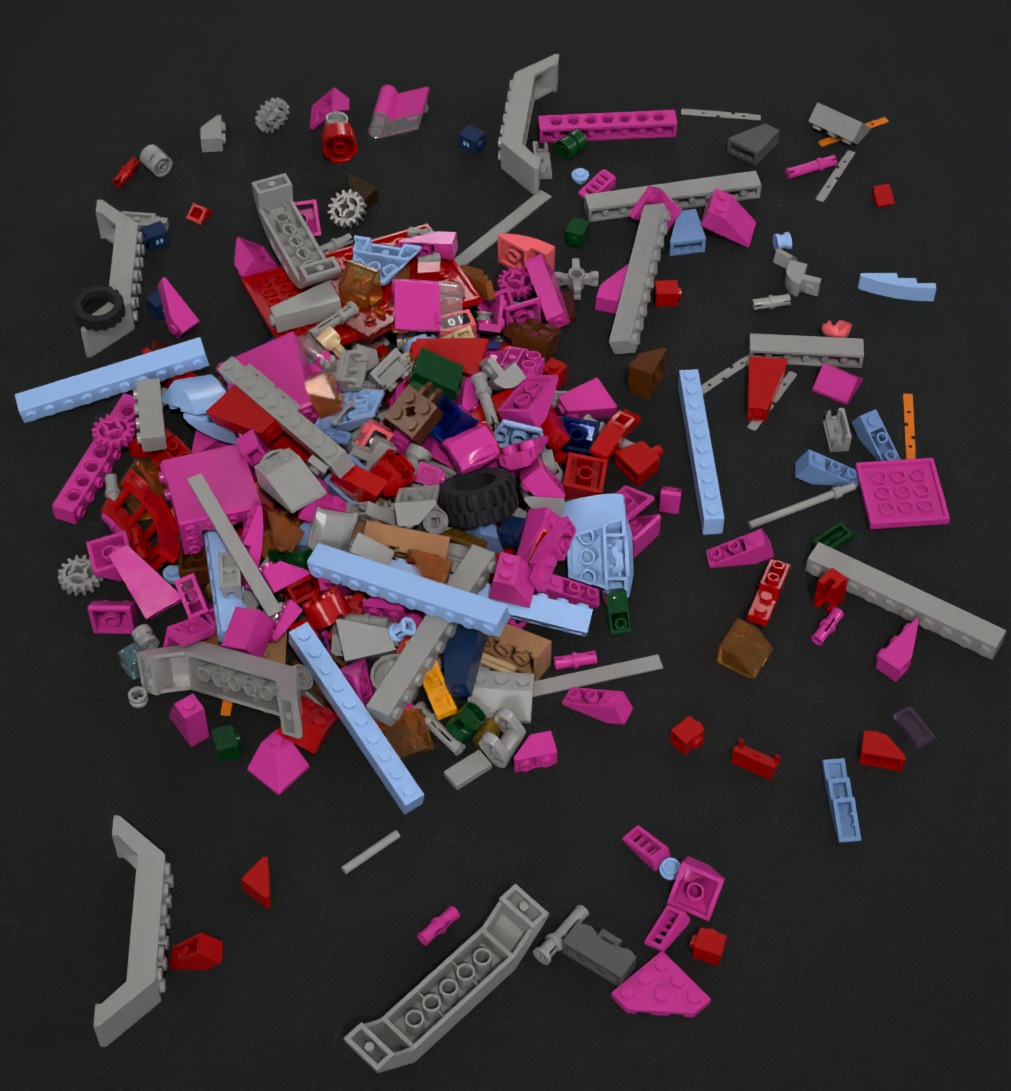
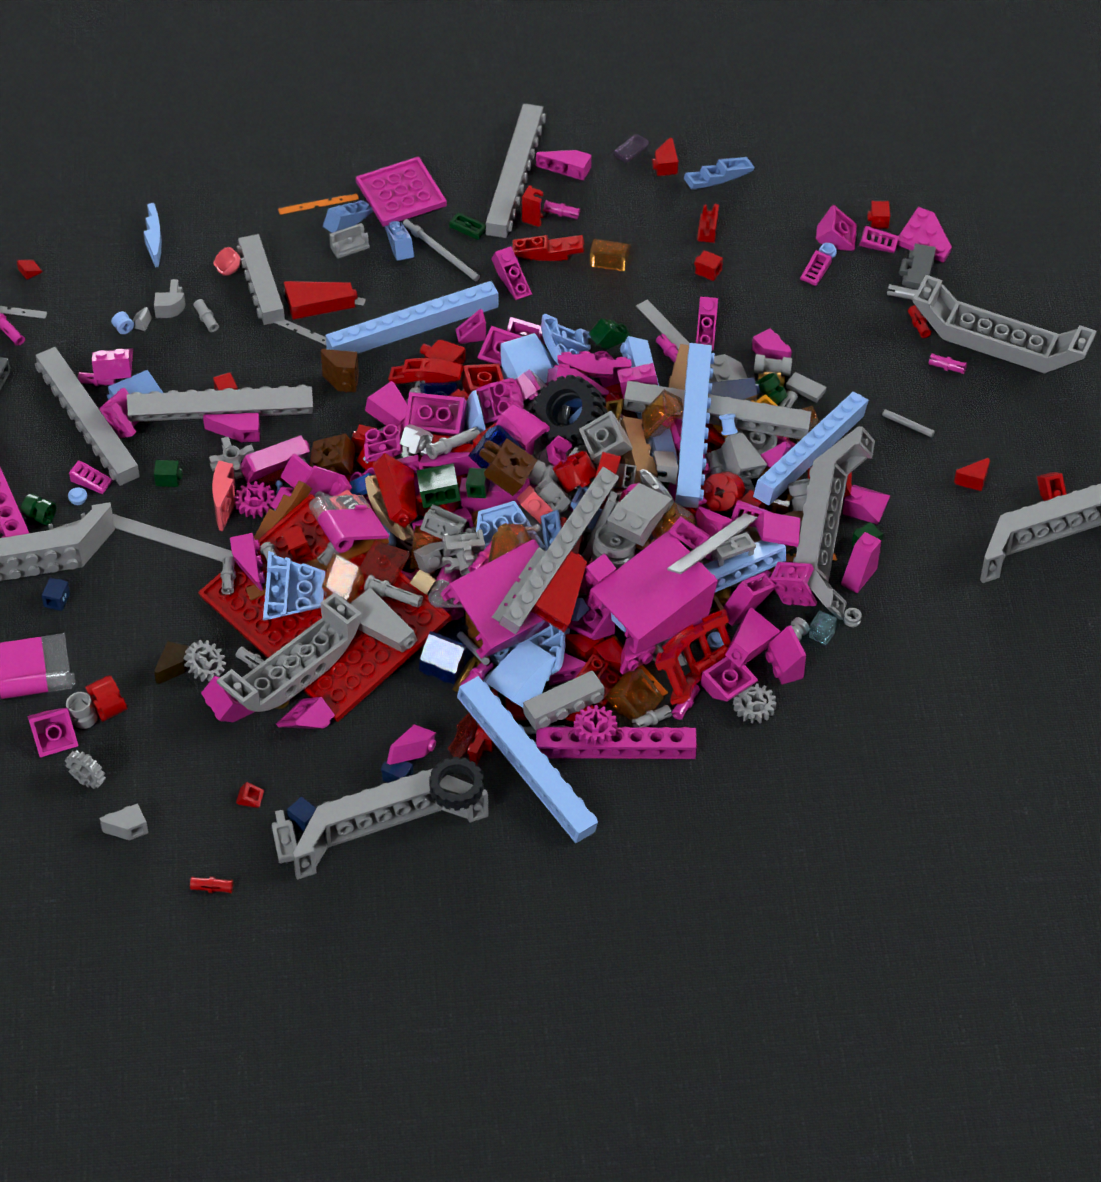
camera: 110 degrees left, 0 degrees up
light grey wheel [140,144,173,177] -> none
dark pink slope [812,363,863,405] -> none

